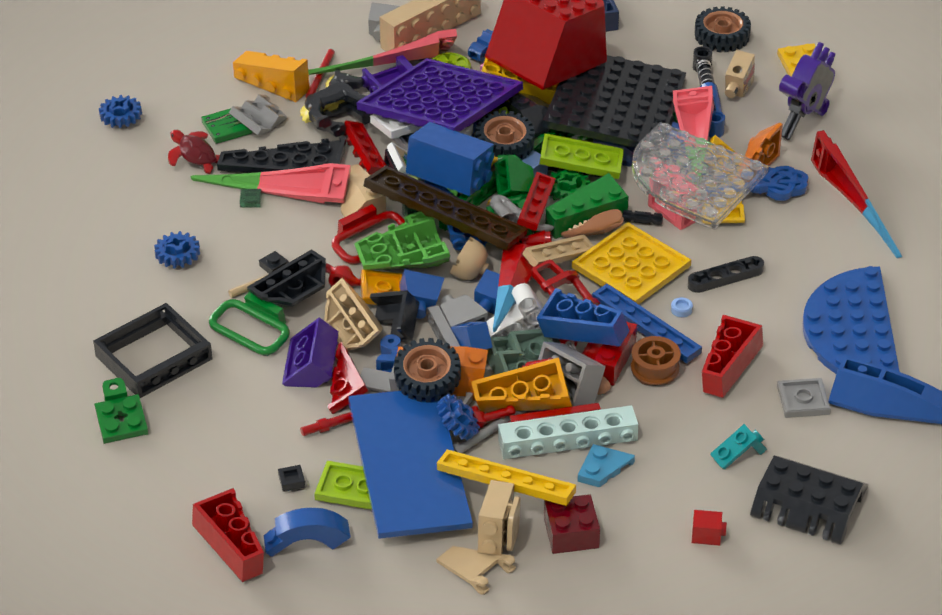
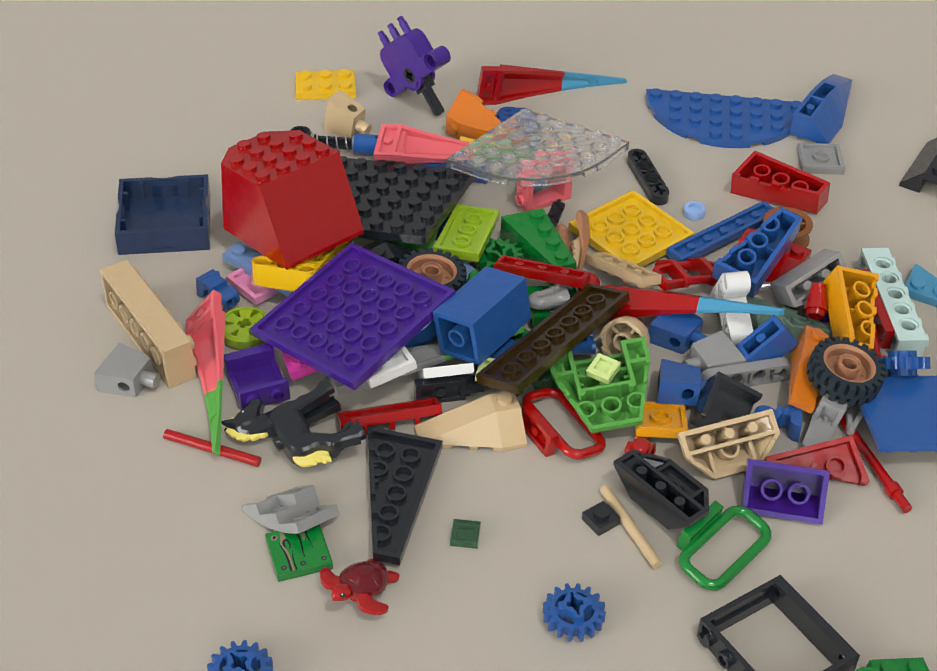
camera: 85 degrees left, 0 degrees up
coral plate [190,163,351,204] -> none
light orange wedge [233,51,309,102] -> none
black wheel [695,6,751,53] -> none
teal bracket [711,424,767,469] -> none
none -> yellowish green tile [586,353,621,384]

